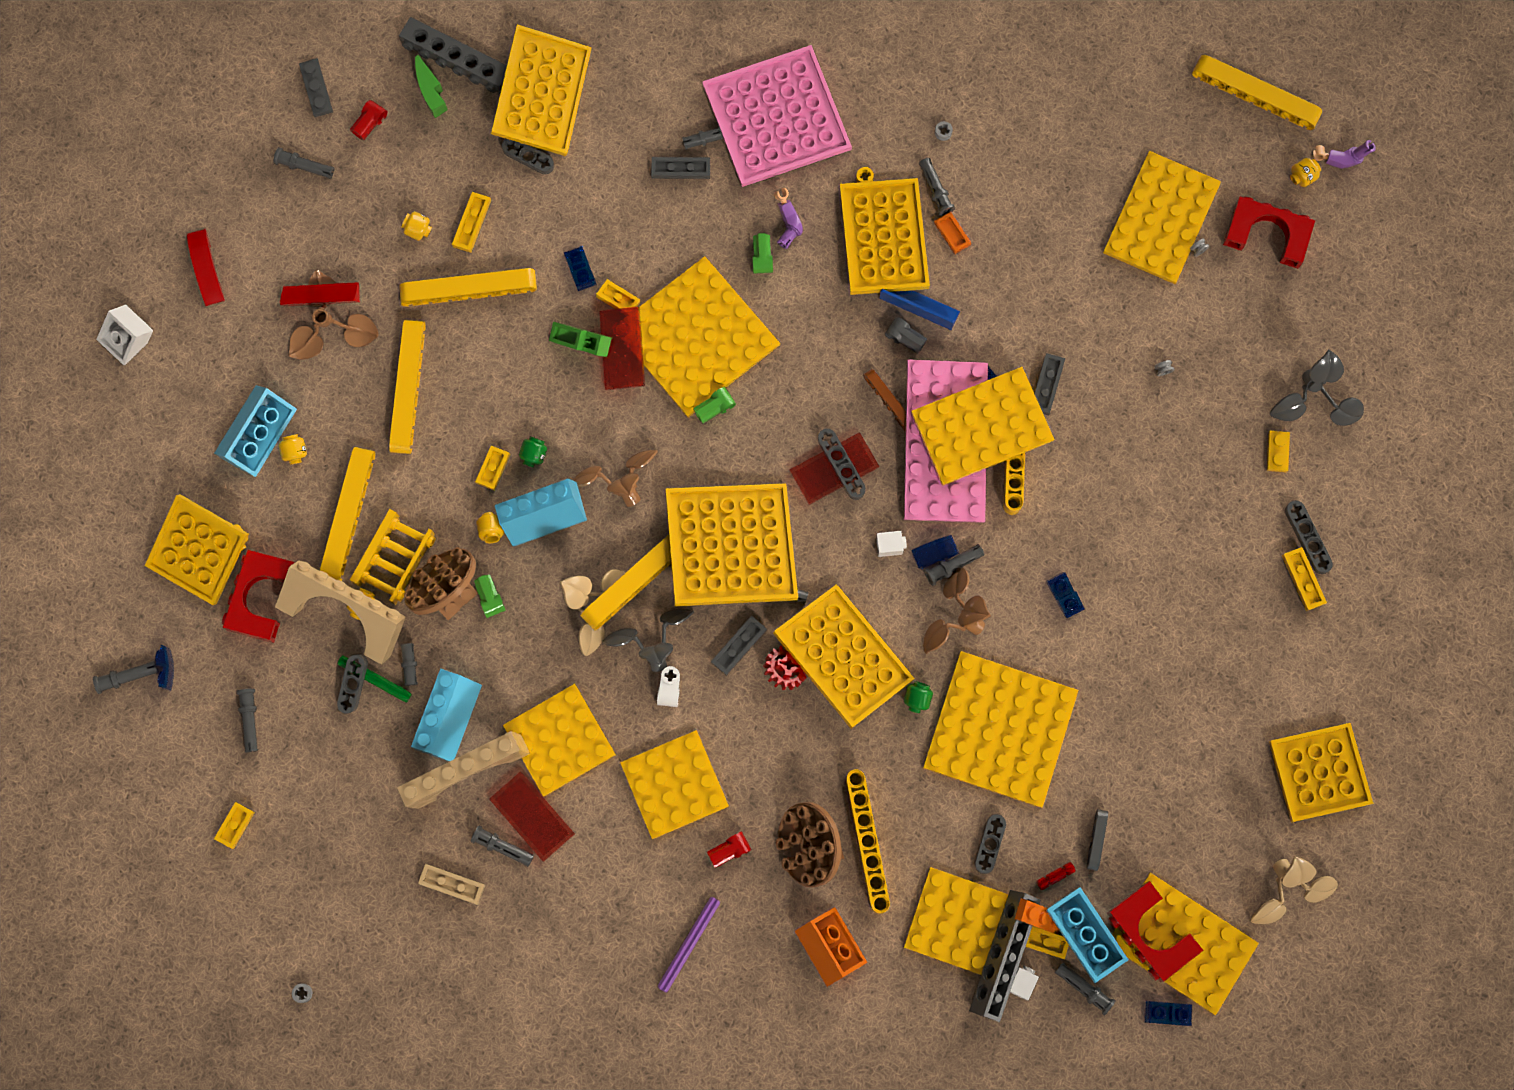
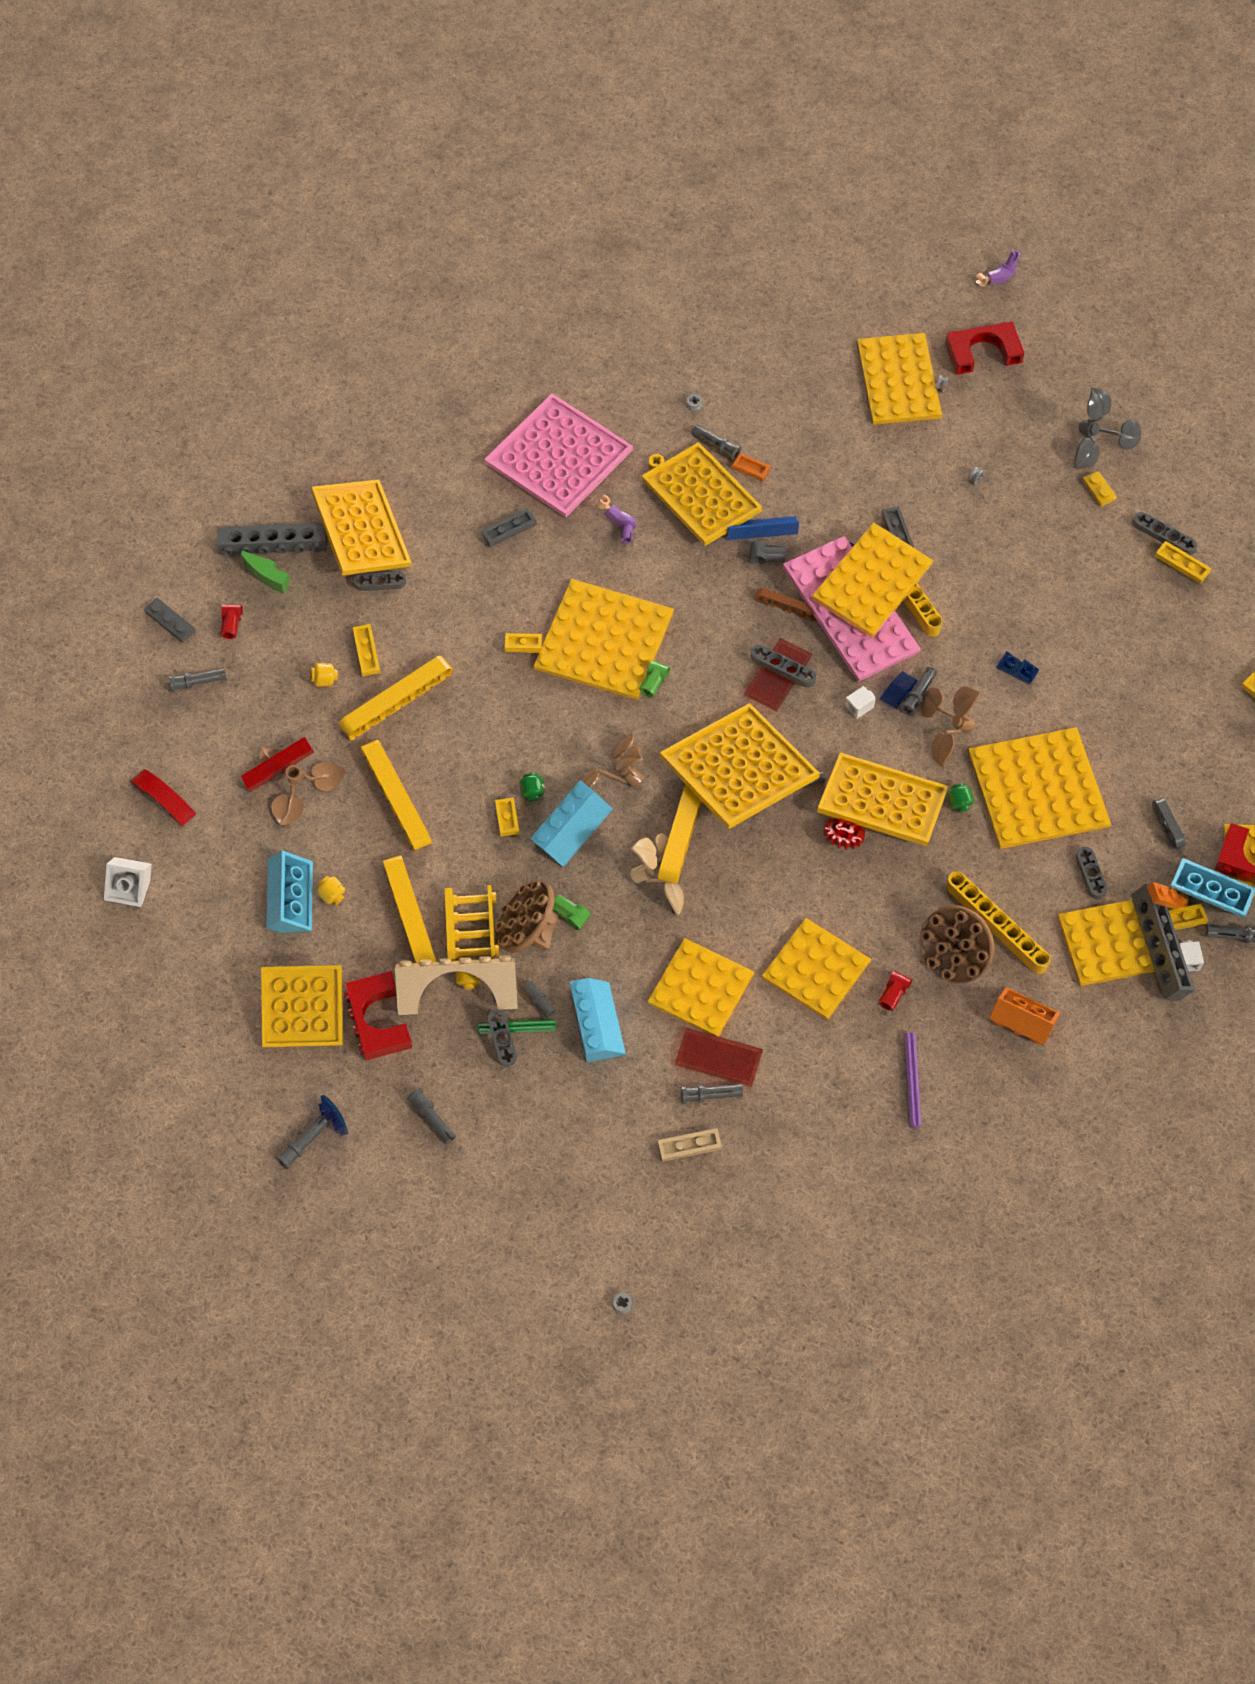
camera: 30 degrees left, 15 degrees down
yellow plate [214,802,255,849] -> none
tan arch [397,731,530,809] -> none
yellow head [476,512,504,544] -> none
bright green slope [549,322,612,357] -> none
clear blue slope [564,246,596,291] -> none
clear red tile [599,307,645,390] -> none
dark grey plant [602,609,694,672] -> none
white piece [657,666,680,707] -> none
dark grey pin [682,127,723,149] -> none
dark grey plate [711,616,767,676] -> none
bright green piece [753,233,773,274] -> none
red axle [1036,862,1076,890] -> none
yellow beam [1192,55,1322,130] -> none
yellow head [1290,158,1321,187] -> none

